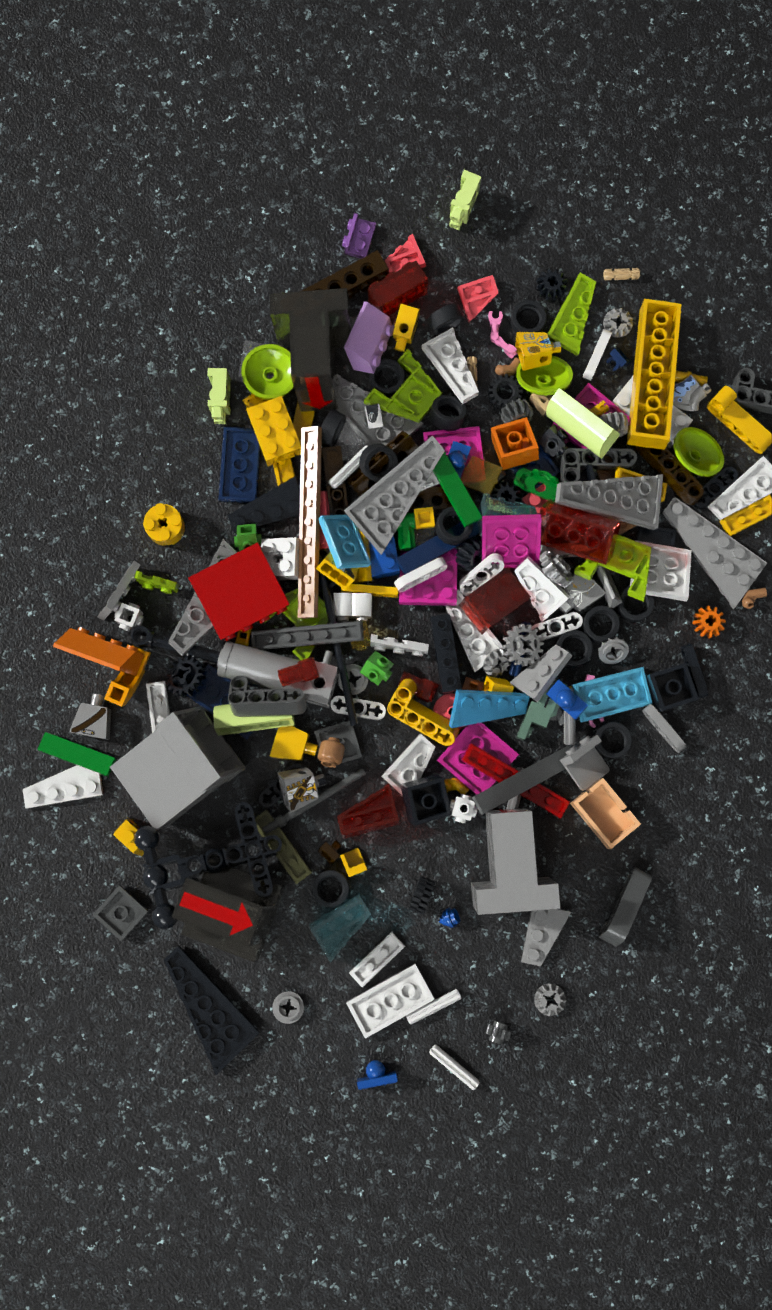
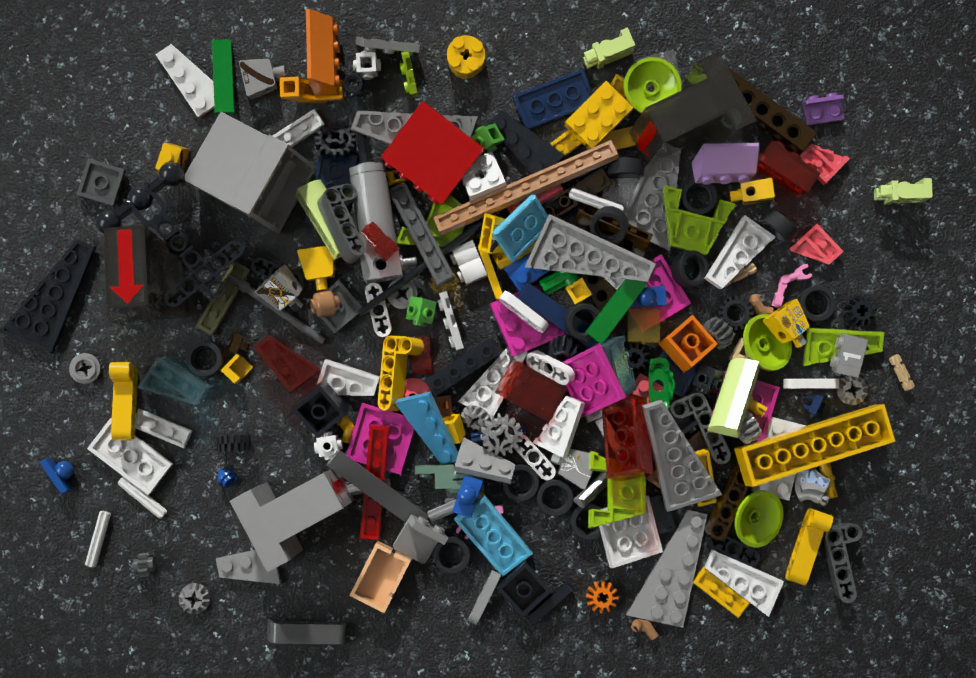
camera: 65 degrees right, 5 degrees up
sticker [365,404,383,429] -> none
light grey gear [539,550,574,588] -> none
light grey gear [598,637,629,664] -> none
none -> yellow beam [109,362,138,441]
none -> light grey brick [830,333,868,378]

